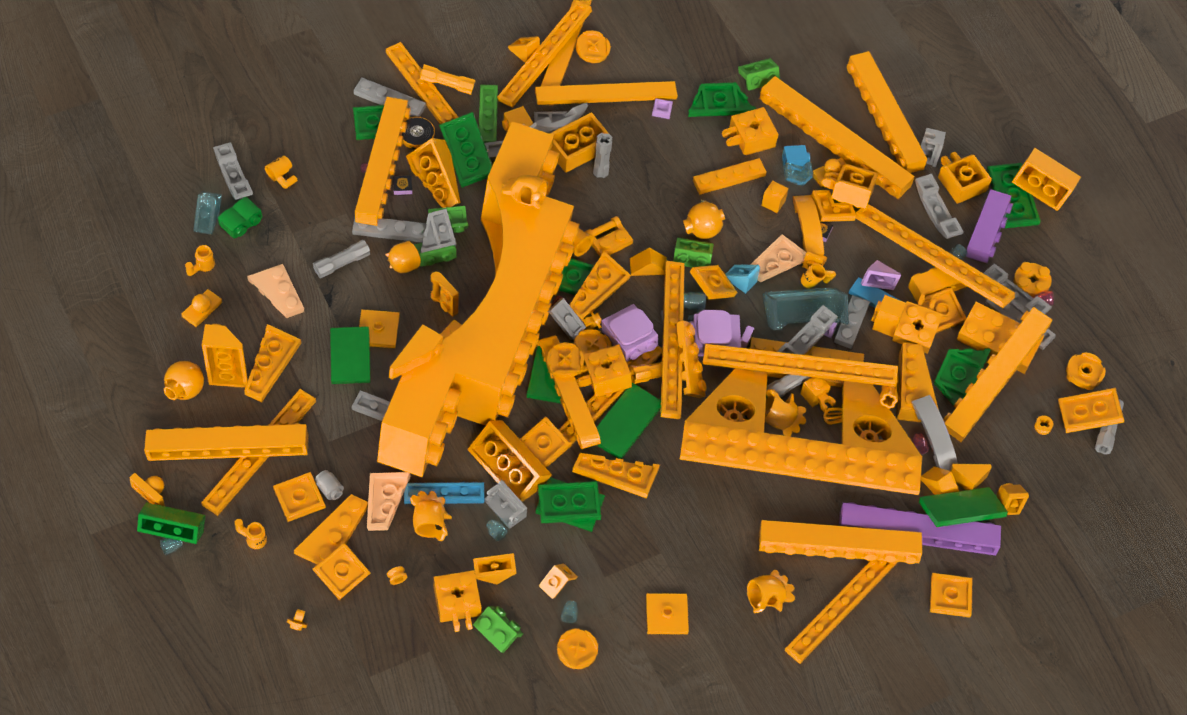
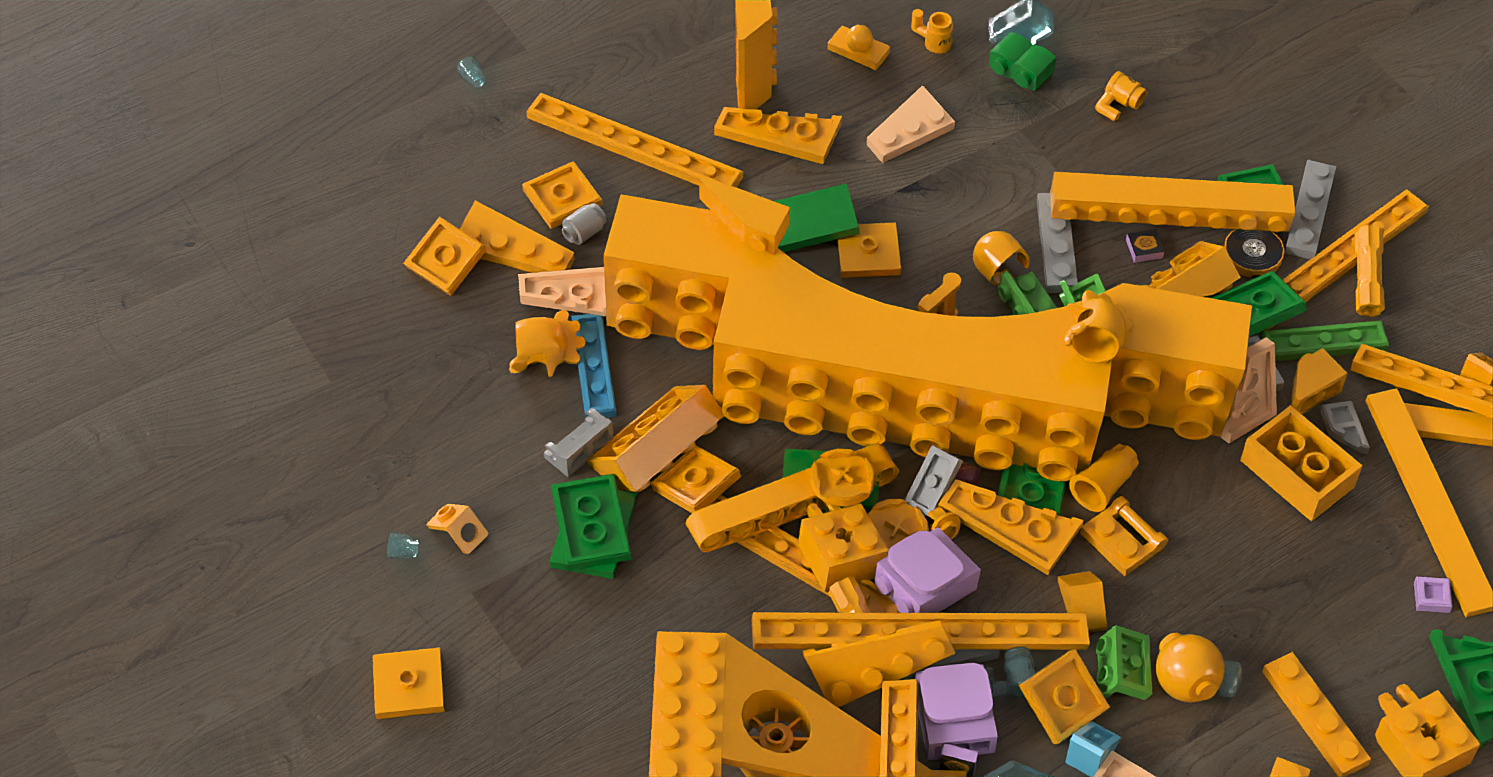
camera: 90 degrees right, 5 degrees down
light orange tile [129,473,165,506] -> none
green brick [137,502,205,544] -> none
light orange brick [144,423,308,461] -> none
light orange brick [164,361,204,400] -> none
light grey slope [213,142,253,200] -> none
light orange piece [235,519,267,549] -> none
light orange plate [287,609,308,631] -> none
light grey axle [313,240,370,278] -> none
light orange bush [387,566,407,585] -> none
light grey wing [421,209,456,253] -> none
light orange hinge [434,570,481,632] -> none
light orange slope [473,553,516,584] -> none
bright green bracket [473,606,523,653] -> none
clear light blue hose [486,520,508,541] -> none
light grey slope [530,103,588,133] -> none
light orange tile [557,628,598,669] -> none
light orange wing [572,453,660,498] -> none
light grey axle [593,133,612,178] -> none
green tile [596,383,661,459] -> none

